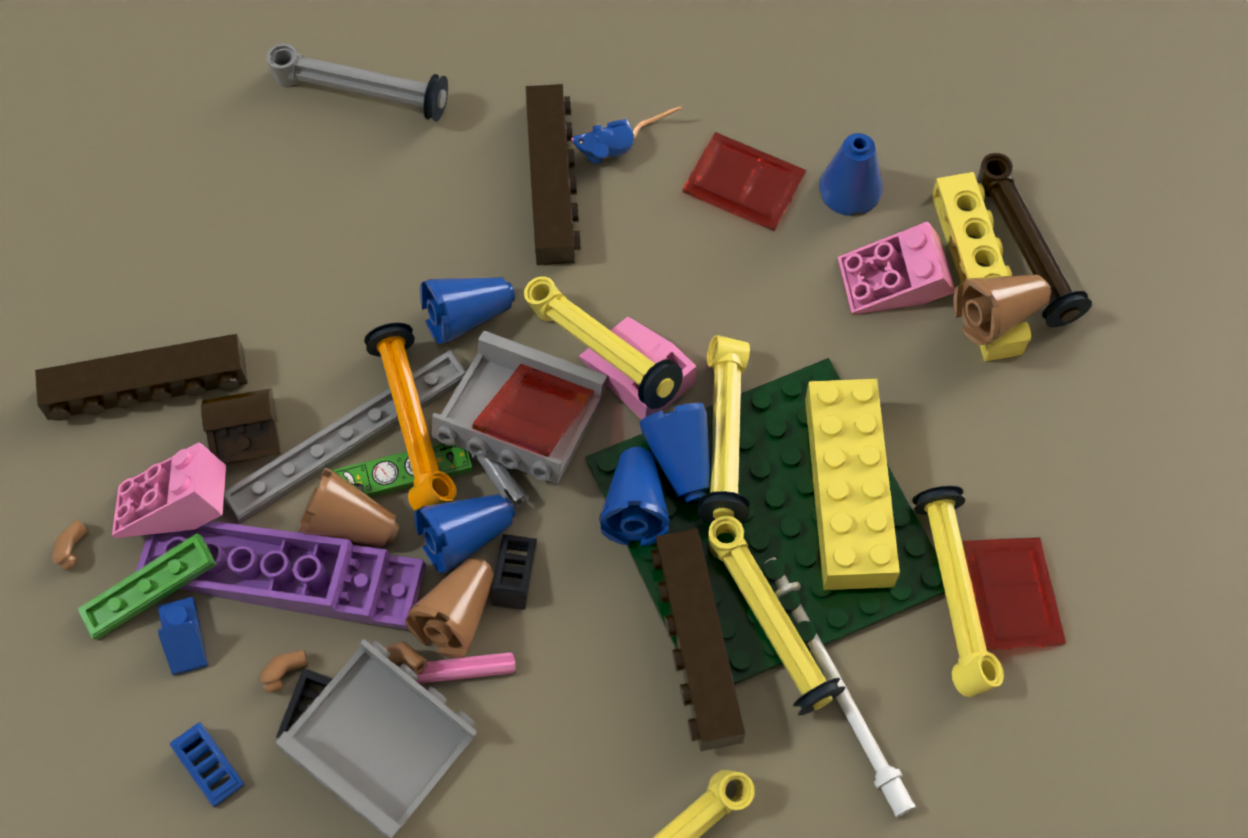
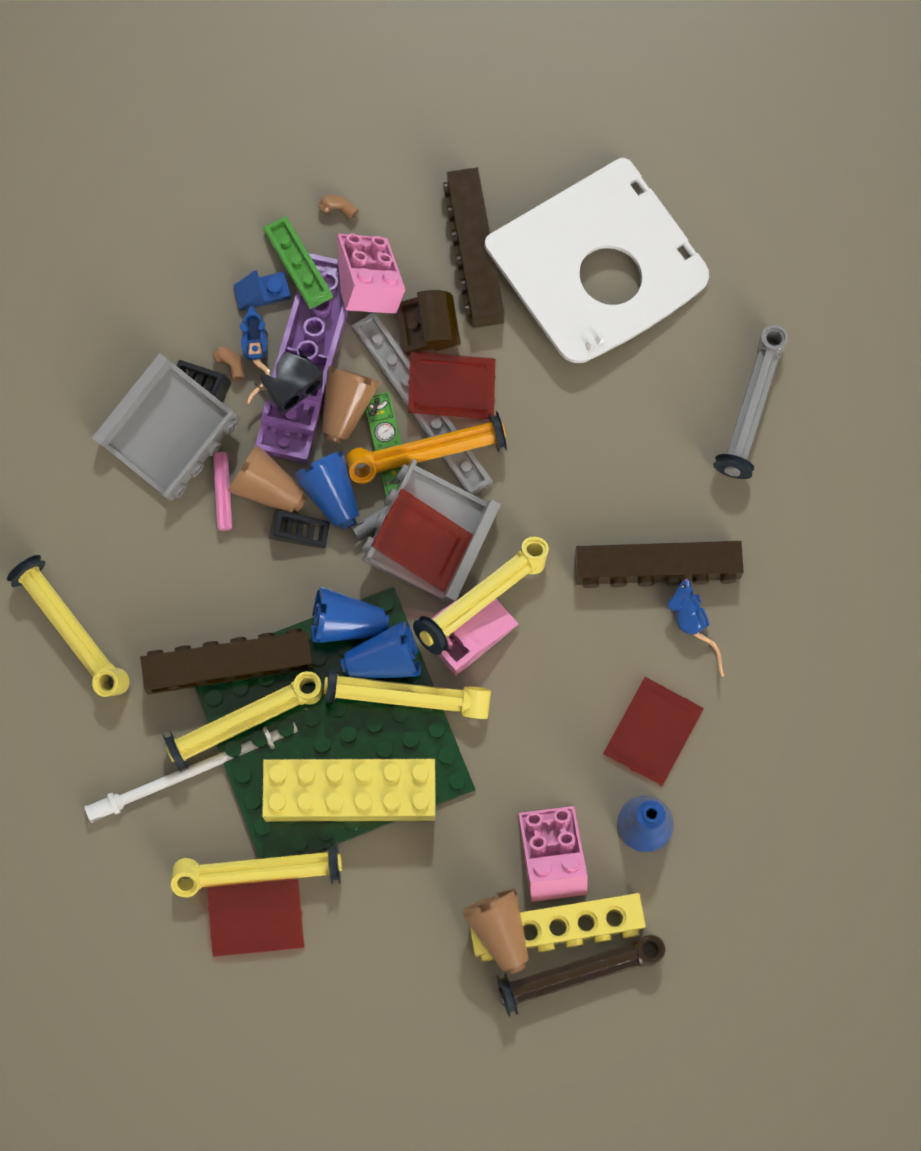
camera: 90 degrees right, 10 degrees up
blue slope [169,722,245,808] -> none
medium nougat arm [385,642,427,674] -> none
blue cone [420,277,515,344] -> none
none -> blue animal [240,307,270,404]
none -> black piece [254,348,323,415]
none -> clear red piece [408,352,496,419]
none -> white door [484,158,709,363]

